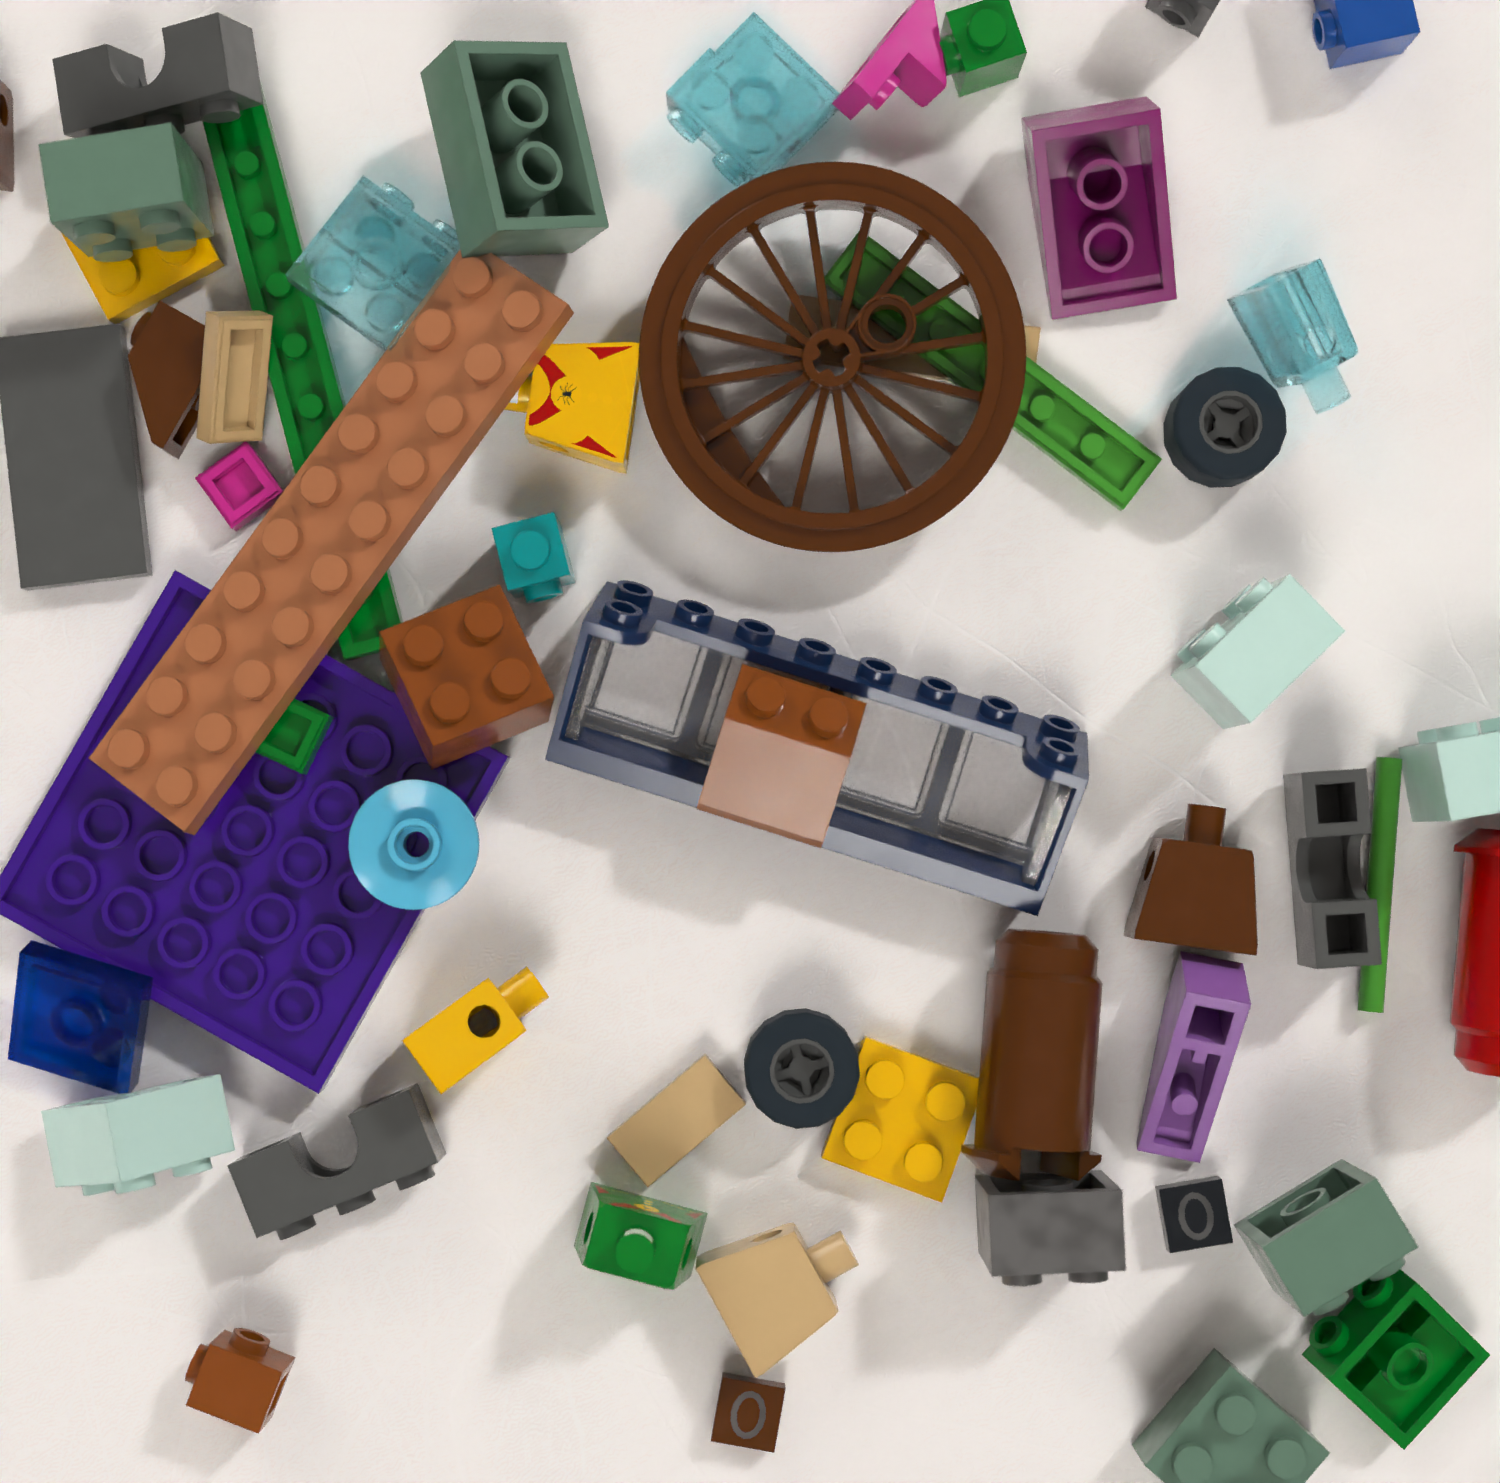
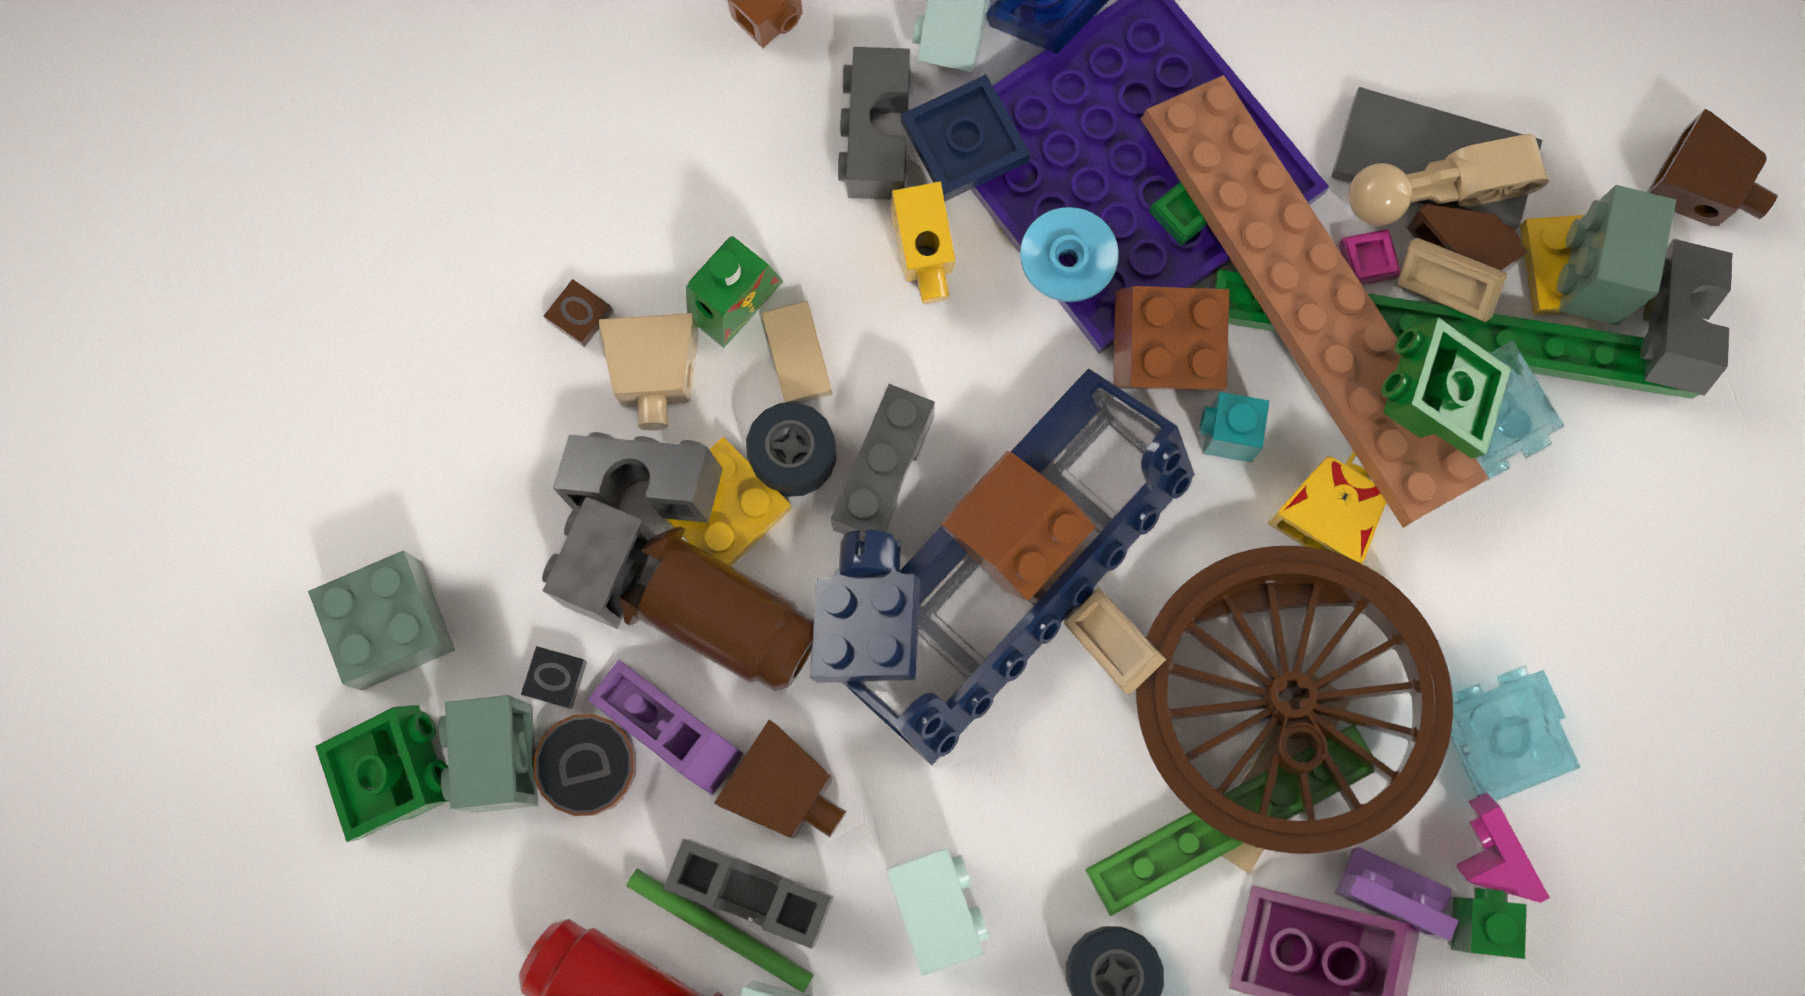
camera: 120 degrees right, 10 degrees down
sand green brick [420,40,609,258] -> none
none -> black tile [534,714,636,816]
none -> dark grey arch [553,432,722,523]
none -> plate [810,530,920,683]
none -> dark grey arch [831,384,935,542]
none -> dark blue plate [901,75,1030,201]
none -> tan tile [1063,588,1166,695]
none -> medium lavender bracket [1335,847,1458,941]
none -> tan beam [1348,134,1549,226]
none -> green plate [1381,317,1511,459]

